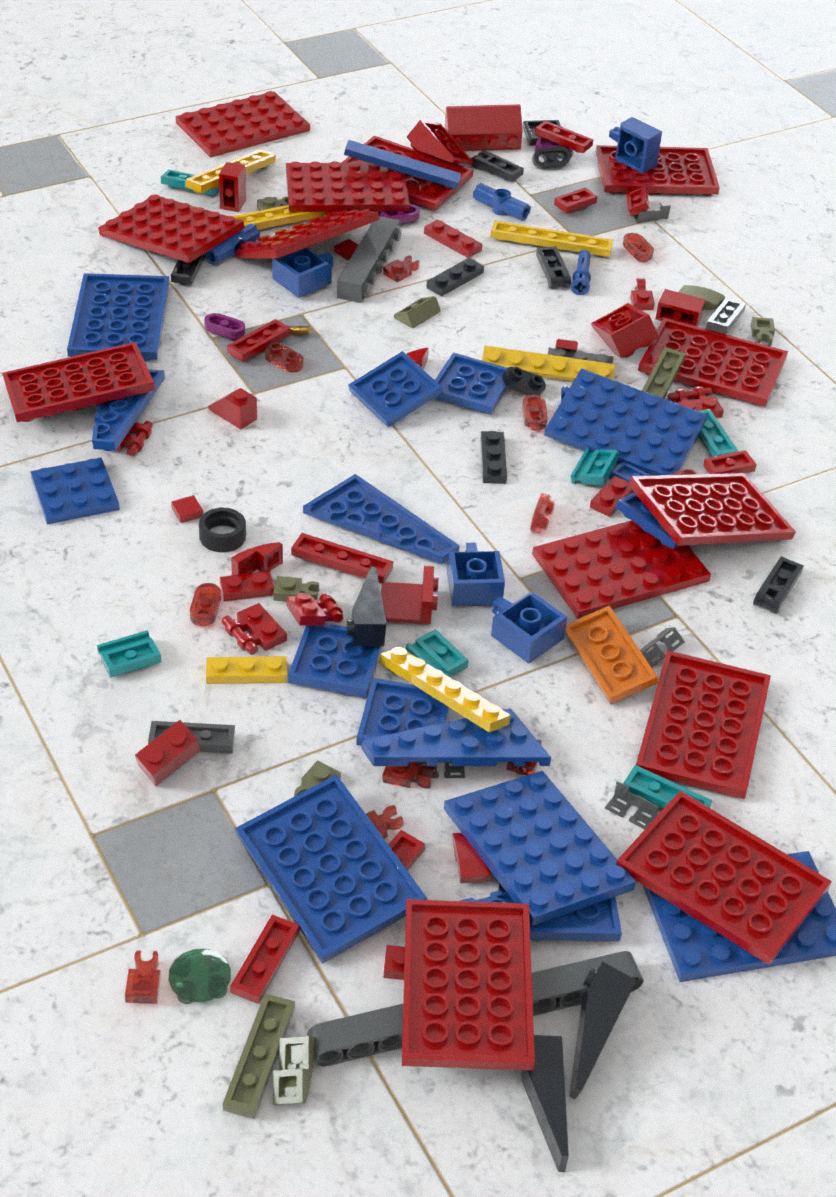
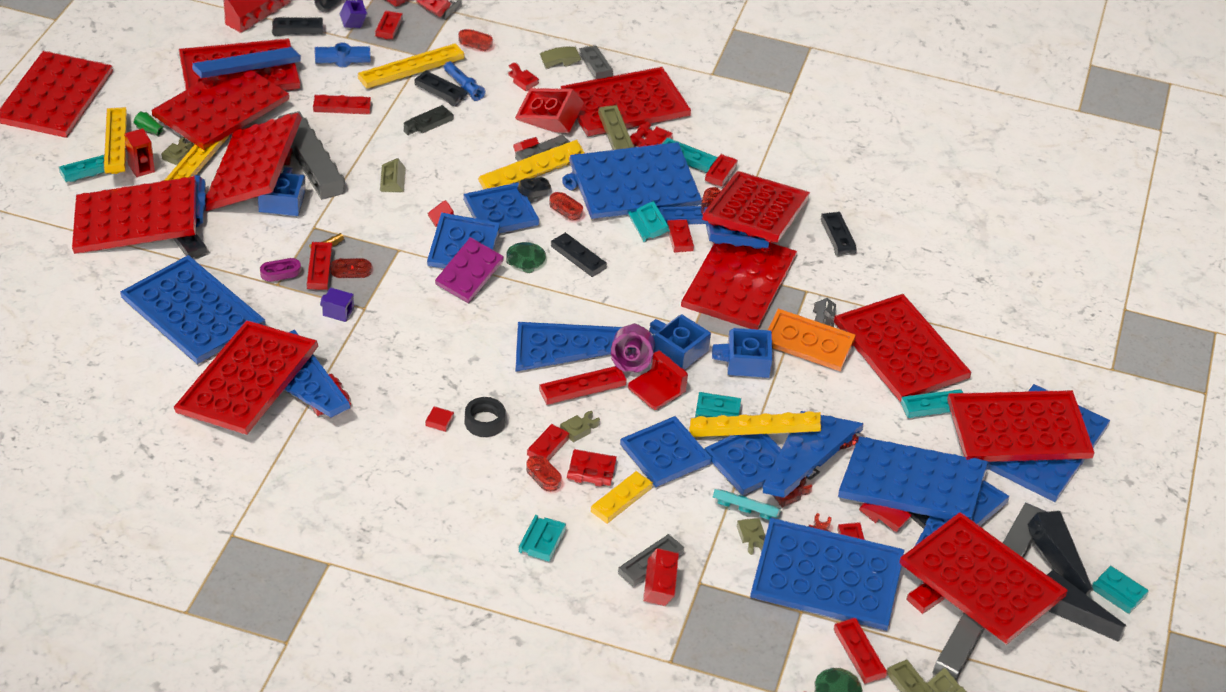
camera: 45 degrees left, 0 degrees up
blue plate [30,457,120,524] -> none
red slope [208,388,257,430] -> none
red slope [231,542,283,575] -> none
red plate [286,593,343,626] -> none
slope [346,567,386,646] -> none
magenta plate [381,204,420,224] -> none
clear red plate [383,255,420,282] -> none
red slope [406,120,474,165] -> none
black plate [426,258,484,297] -> none
clear red plate [530,493,555,534] -> none
dark grey piece [605,781,659,830] -> none
red brick [655,289,706,327] -> none
olive plate [751,317,775,346] -> none
none -> green cone [133,111,164,136]
none -> dark purple brick [320,287,354,322]
none -> dark purple brick [339,0,367,28]
none -> pearl dark grey hinge [403,105,454,135]
none -> magenta plate [435,237,504,304]
none -> clear green dish [506,242,546,273]
none -> magenta brick [611,323,655,373]
none -> plate [713,488,782,520]
none -> teal plate [1092,565,1149,614]

